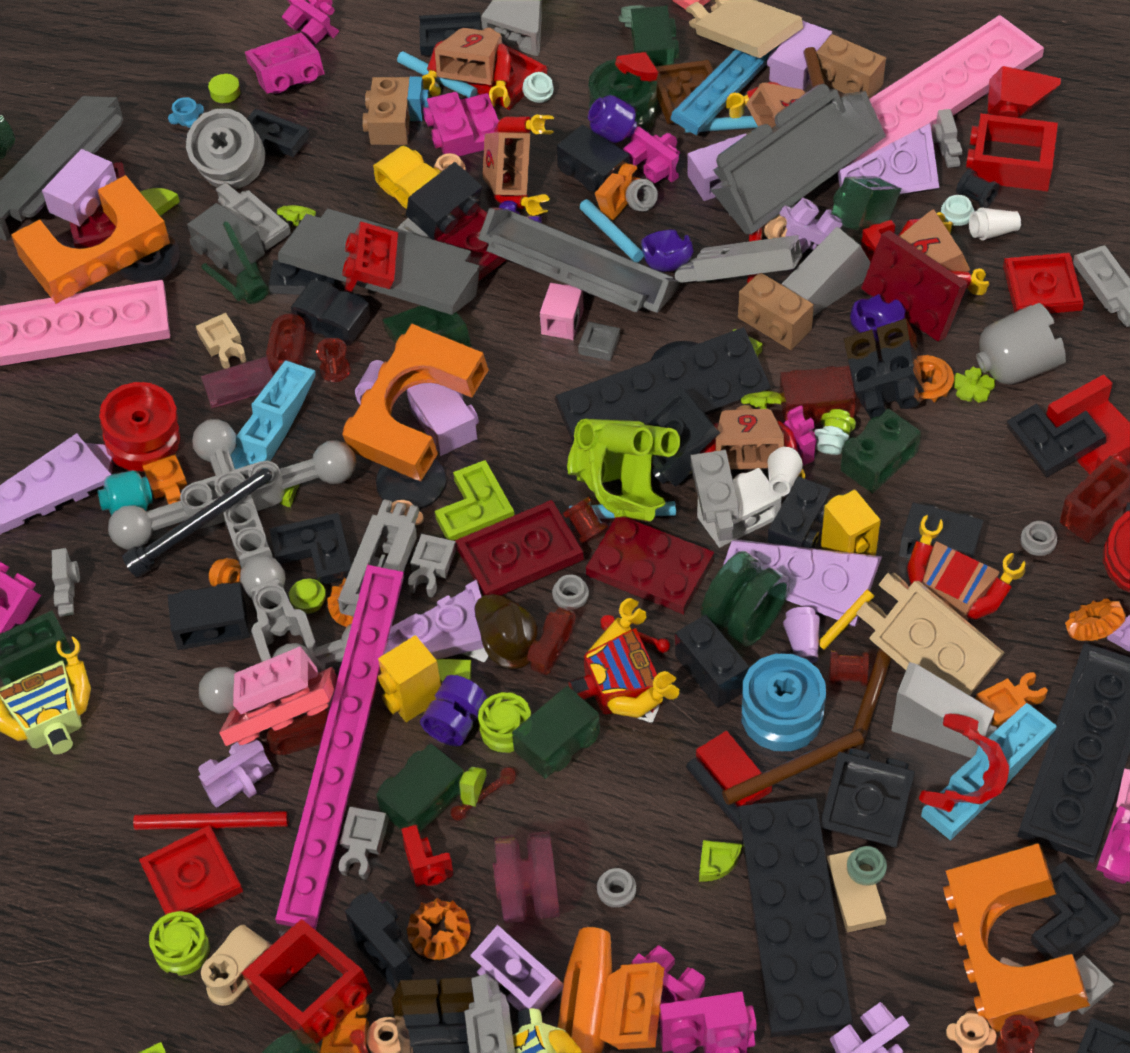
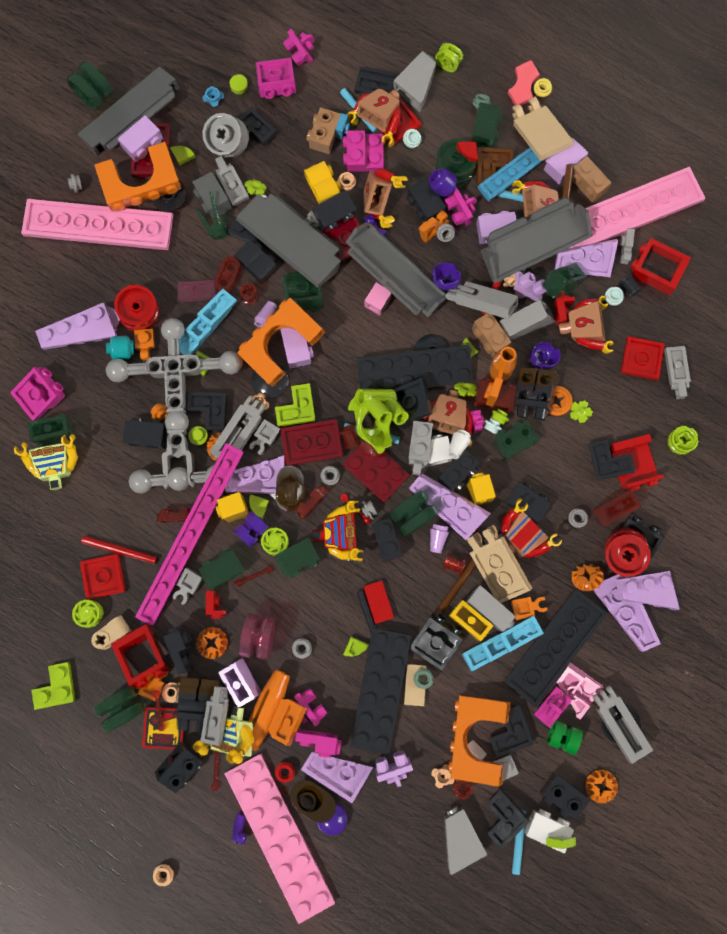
camera: 15 degrees right, 25 degrees up
light grey plate [52,548,80,617] -> none
black piece [122,468,272,578] -> none
tan plate [196,313,246,370] -> none
lavender hips [198,739,274,808] -> none
coral plate [219,667,338,746] -> none
bright pink bracket [233,646,318,714] -> none
red bracket [342,221,398,292] -> none
lime tile [459,766,487,807] -> none
dark grey tile [578,321,620,361] -> none
medium azure bar [580,199,643,262] -> none
reddish brown bar [722,730,864,805] -> none
dark azure wheel [742,654,826,751] -> none
yellow piece [819,589,875,650] -> none
dark red plate [861,230,968,342] -> none
red helmet [919,713,1009,812] -> none
white cone [969,208,1021,240] -> none
light grey cylinder [976,303,1066,385] -> none
red slope [988,66,1061,118] -> none
none -> light grey plate [361,500,378,519]
none -> yellow brick [448,600,493,641]
none -> orange plate [484,347,517,407]

